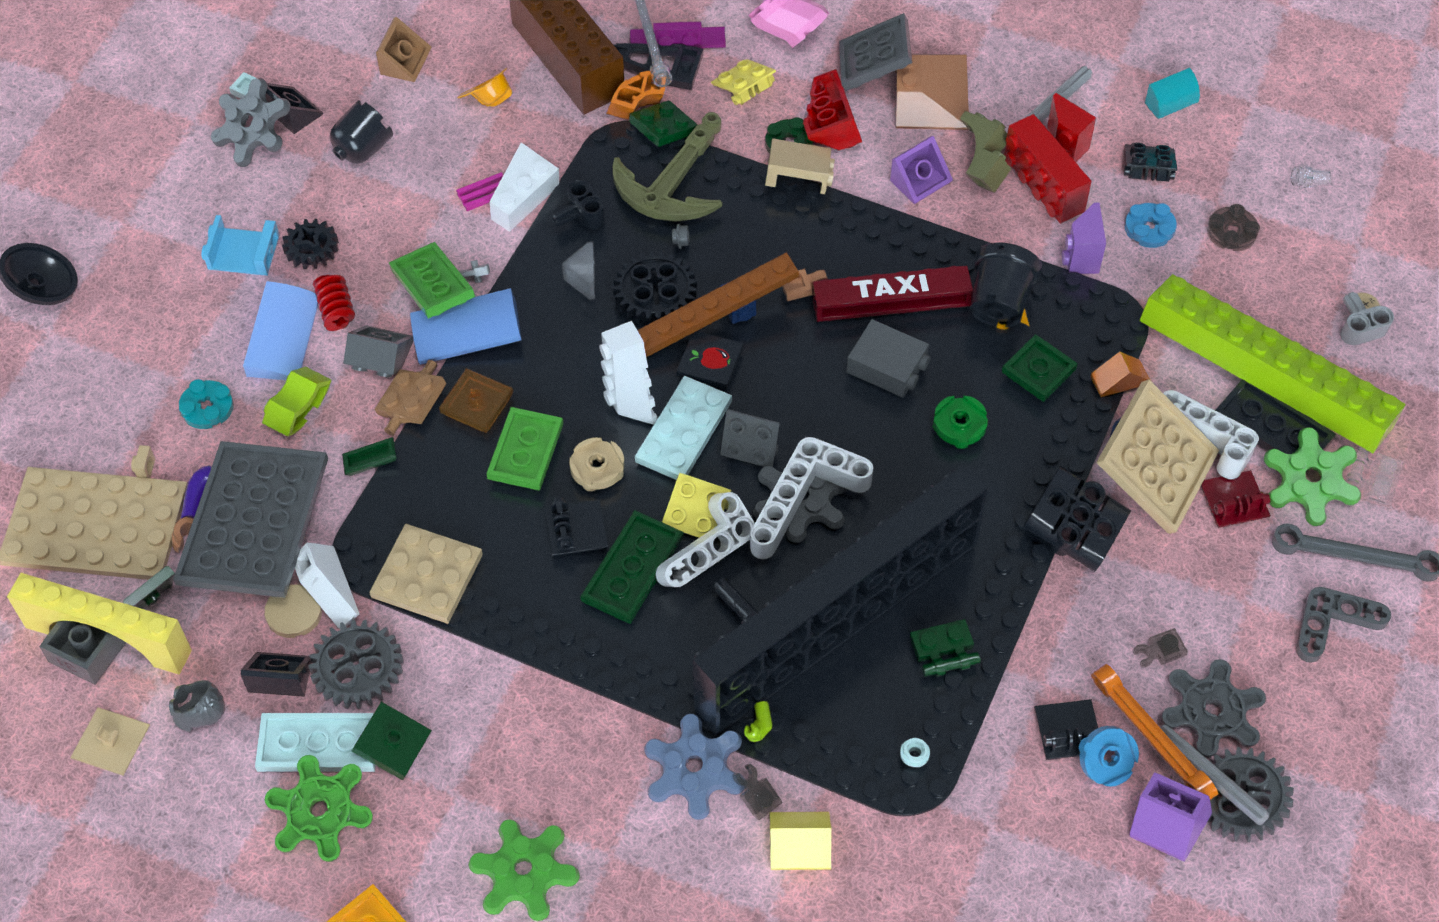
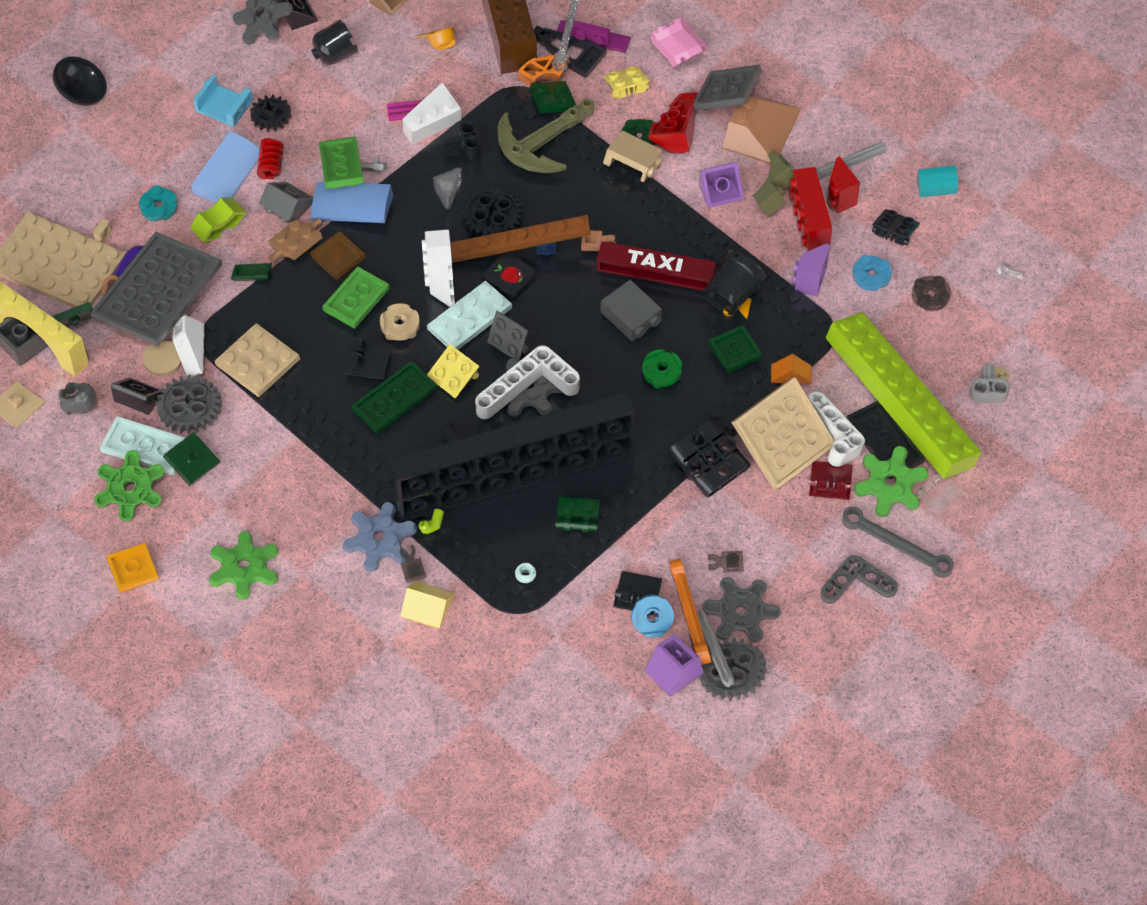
camera: 20 degrees right, 0 degrees up
white beam [656,492,755,587] -> none
dark grey plate [672,224,690,249] -> none

